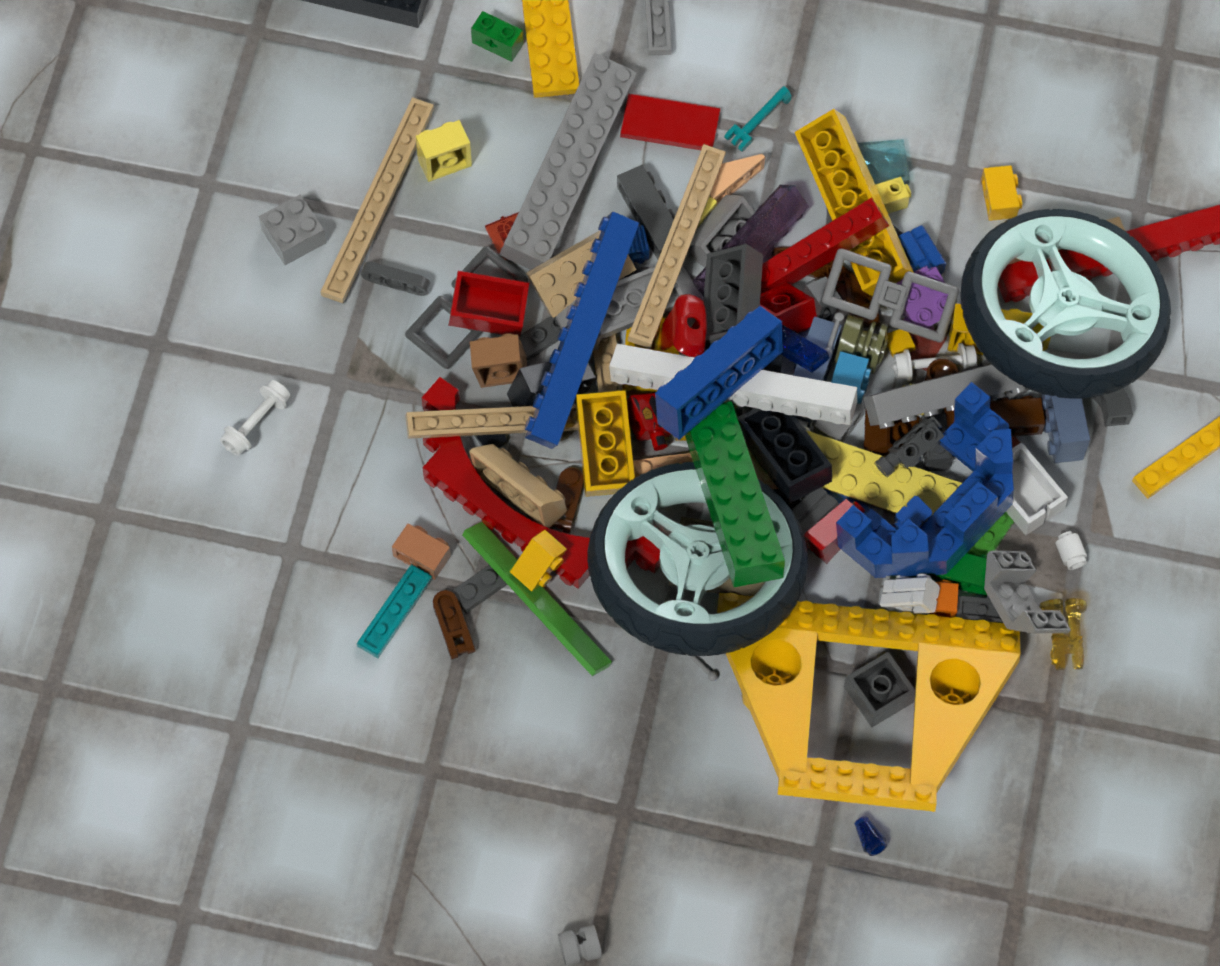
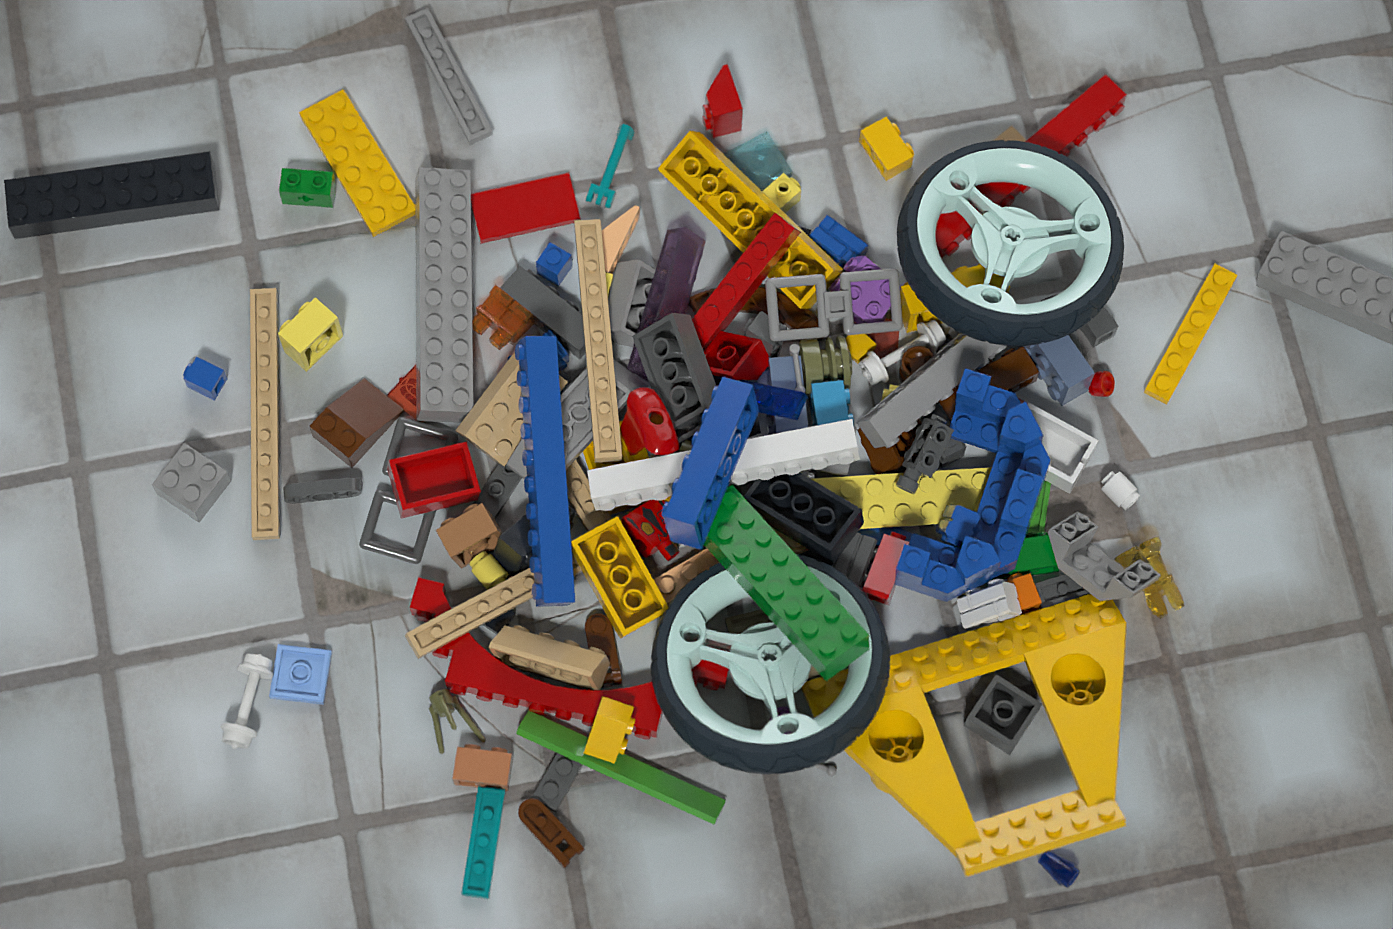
camera: 25 degrees left, 5 degrees up
none -> blue brick [183,356,228,401]
none -> light blue tile [269,644,332,705]
none -> reddish brown slope [309,378,404,468]
none -> olive plant [428,689,486,754]
none -> light yellow brick [469,551,508,590]
none -> clear orange hips [472,285,534,350]
none -> blue brick [536,242,573,287]
none -> red slope [702,64,743,138]
none -> red tile [1088,371,1115,397]

